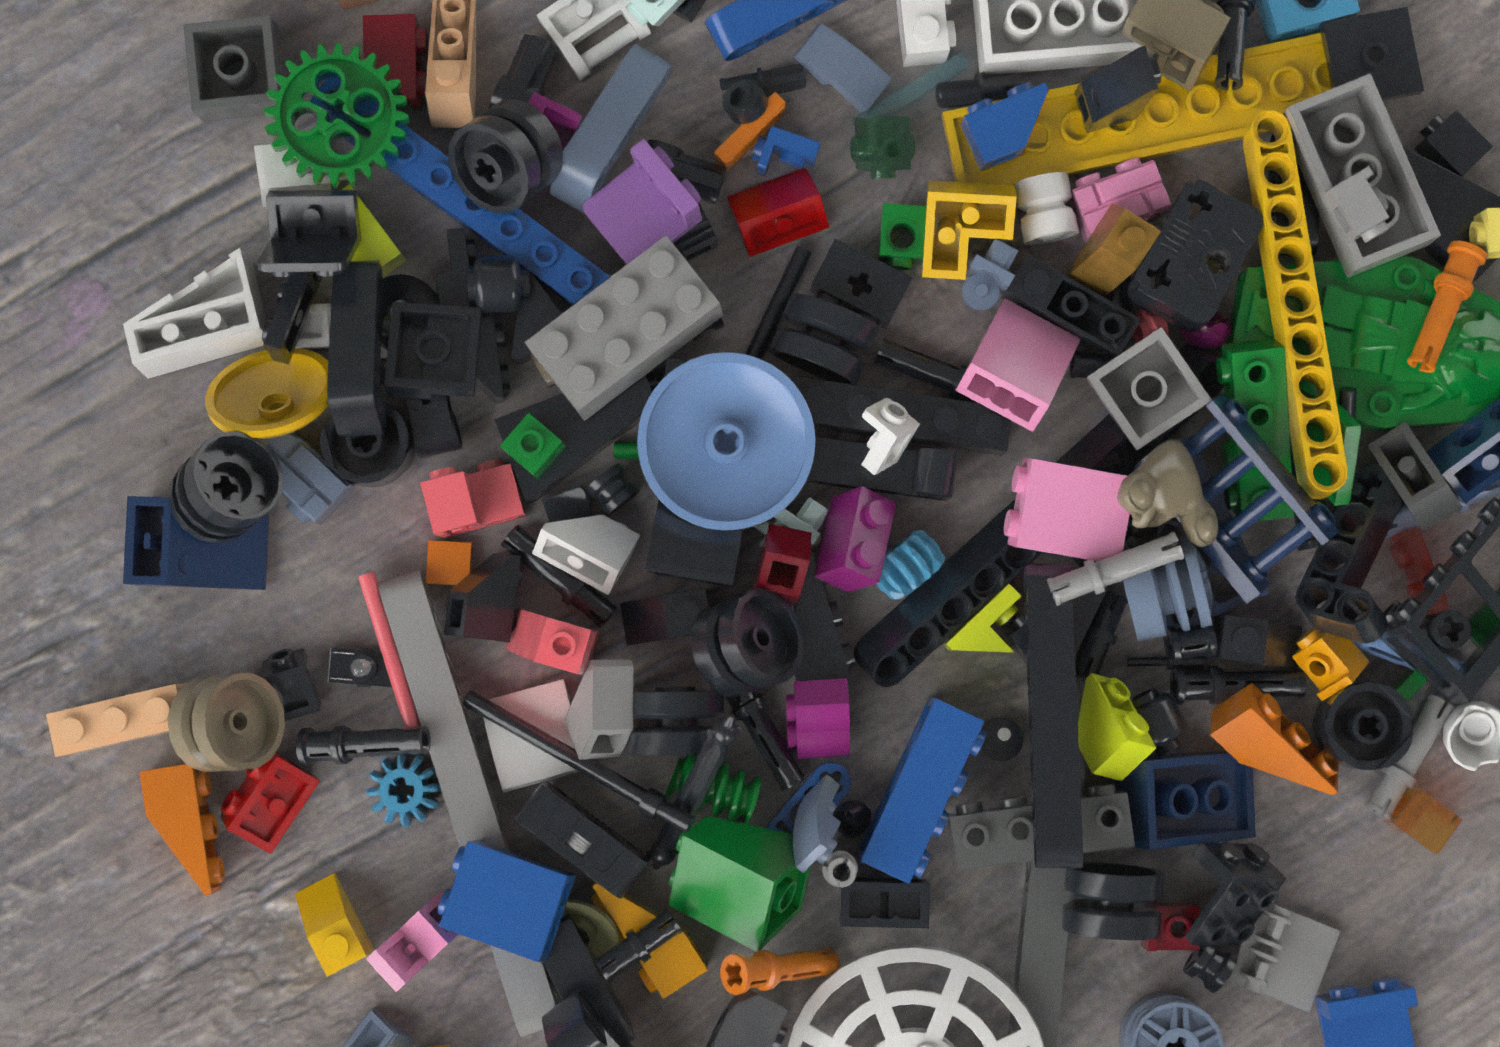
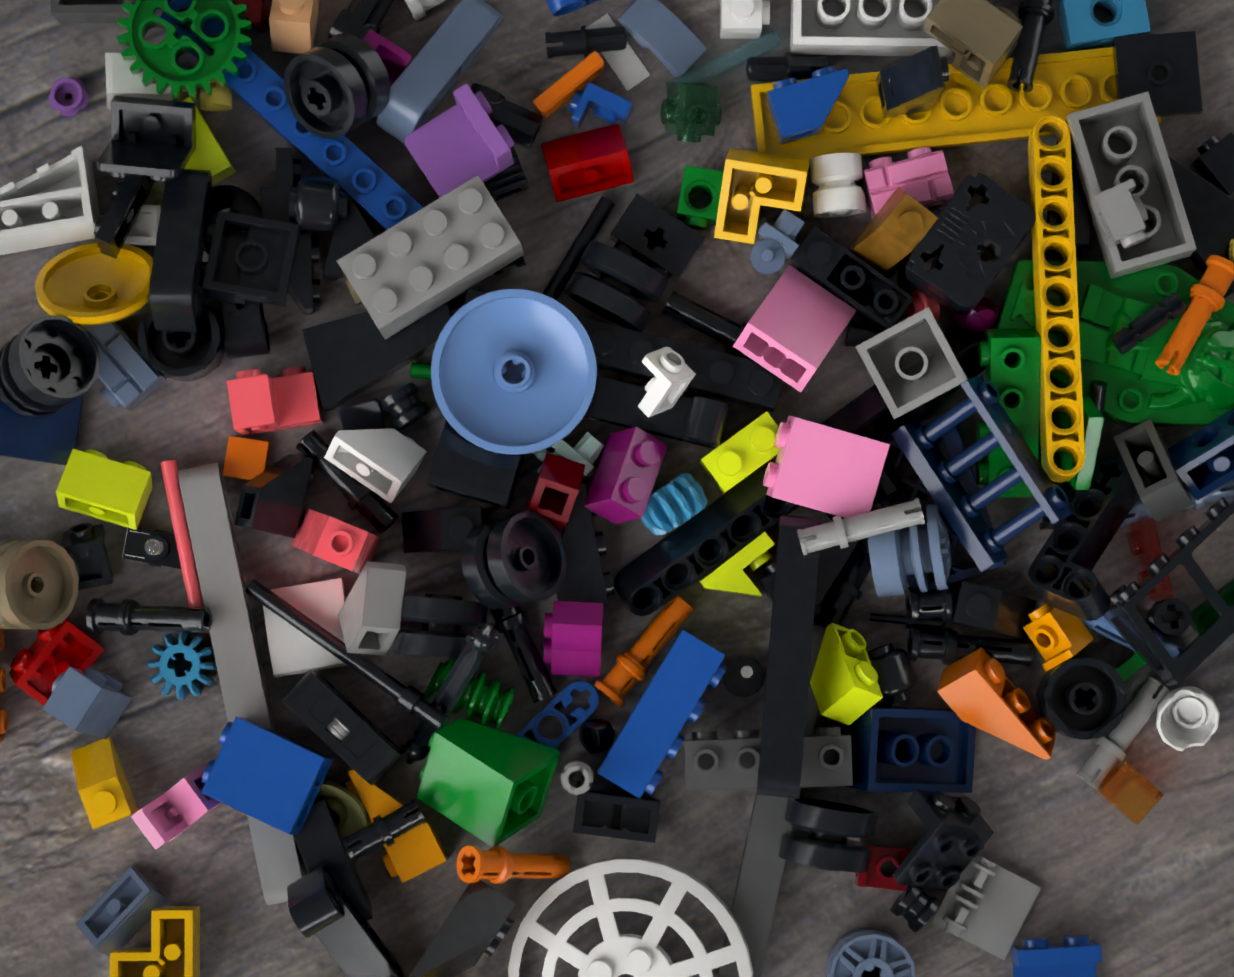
camera: 10 degrees right, 0 degrees up
green brick [500,413,566,479] -> none
black tile [722,79,768,124] -> none
sand blue slope [793,774,841,873] -> none
dark tan head [1117,440,1218,547] -> none
none -> sand blue brick [42,666,132,739]
none -> medium lavender plate [49,77,89,117]
none -> neon yellow brick [56,449,153,530]
none -> light yellow hinge [200,82,232,112]
none -> white sticker [586,13,650,91]
none -> orange pin [593,595,694,708]
none -> neon yellow brick [700,411,780,495]
none -> black axle [1110,293,1187,354]

